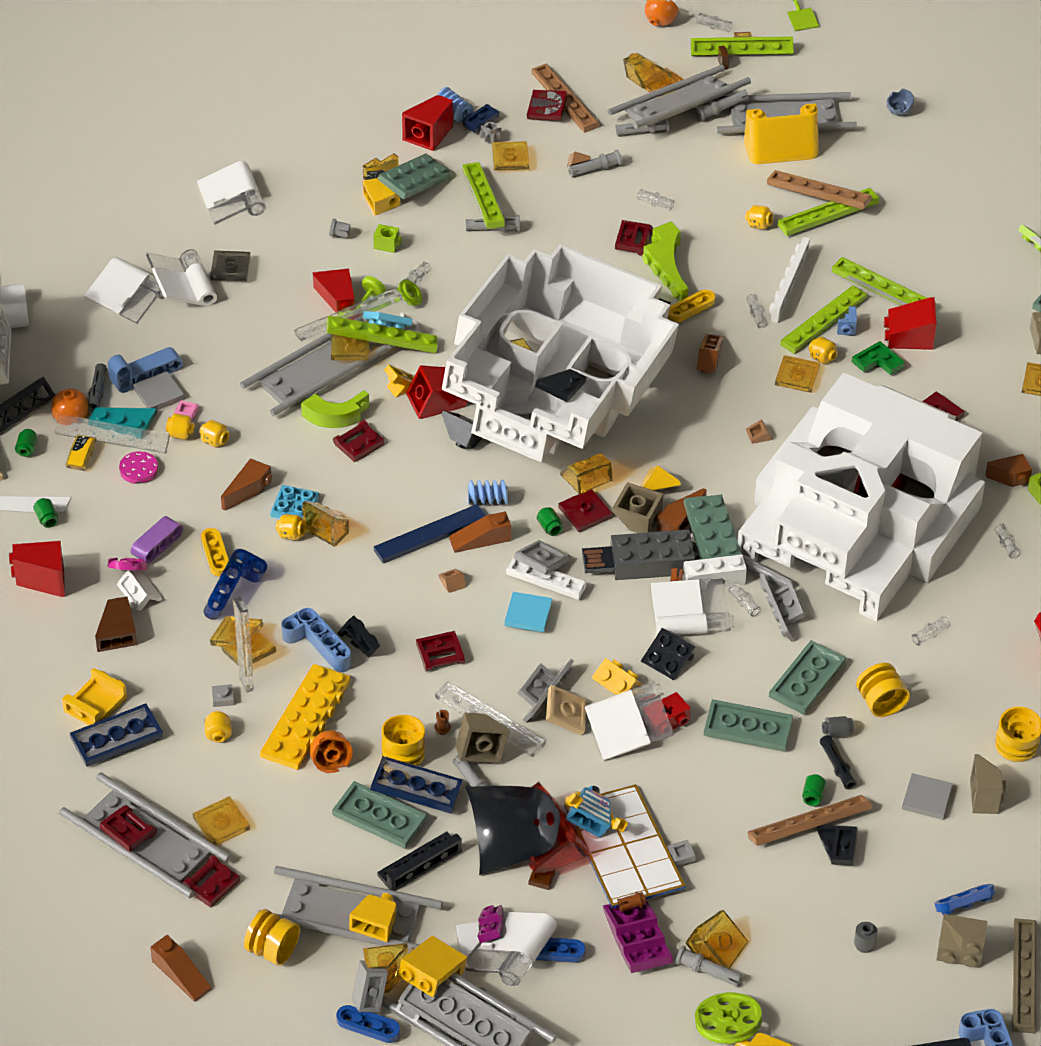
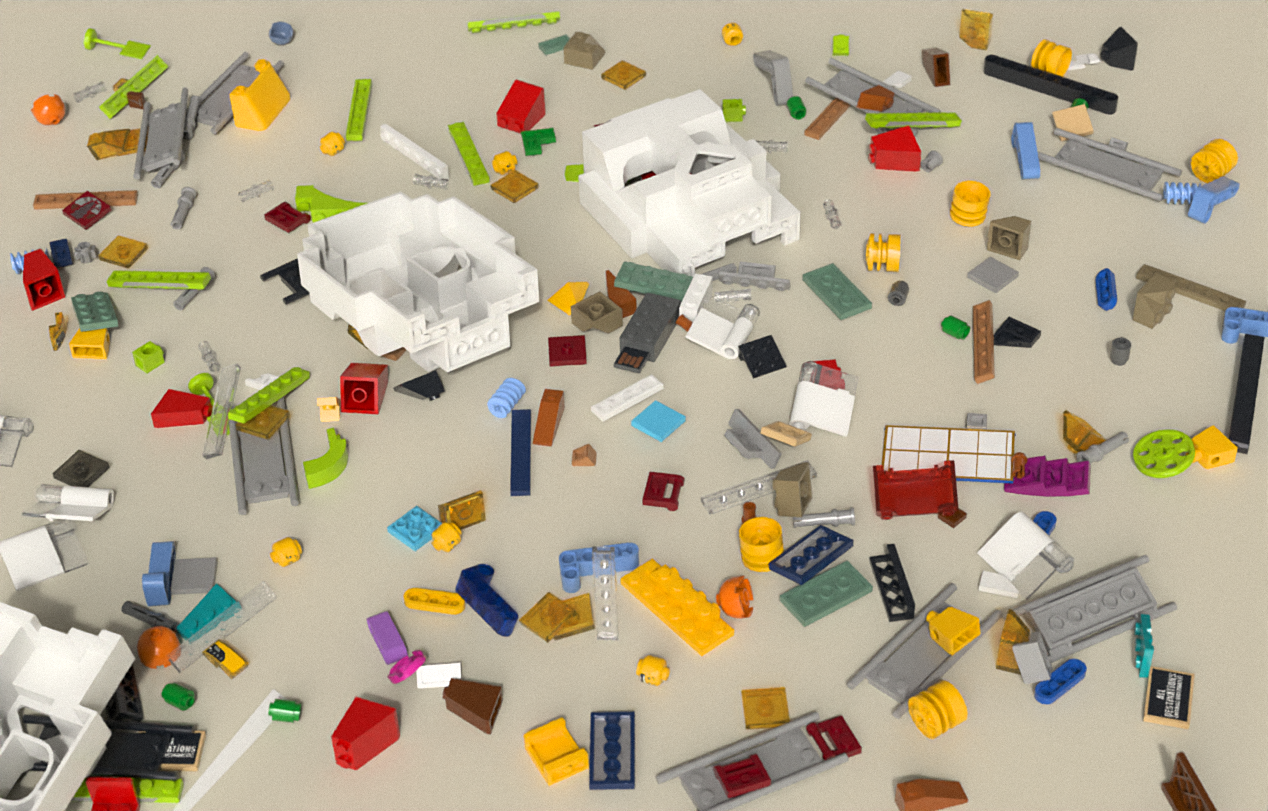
camera: 60 degrees left, 5 degrees down
dark pink tile [119,451,158,484] -> none
yellow head [166,413,195,440] -> none
bright pink tile [174,400,199,422] -> none
light grey plate [212,684,234,707] -> none
dark orange slope [221,458,272,510] -> none
light grey bush [329,218,350,238] -> none
dark red plate [333,420,384,462] -> none
black wing [337,615,381,657] -> none
medium azure tile [363,311,413,329] -> none
lime gear [397,279,422,307] -> none
yellow panel [398,935,467,997] -> none
black piece [465,786,560,875] -> none
magenta slope [477,905,503,943] -> none
light grey tile [514,540,570,575] -> none
black wing [535,369,587,402] -> none
green brick [536,507,563,536] -> none
clear yellow slope [560,453,613,494] -> none
torso [565,786,628,838] -> none
medium nougat slope [567,152,591,167] -> none
yellow bracket [591,658,642,695] -> none
sand green plate [703,699,793,751] -> none
medium nougat slope [746,419,773,444] -> none
medium nougat tile [767,170,872,210] -> none
black pin [820,735,857,790] -> none
lime plate [832,257,936,305] -> none
medium blue bracket [837,306,857,335] -> none

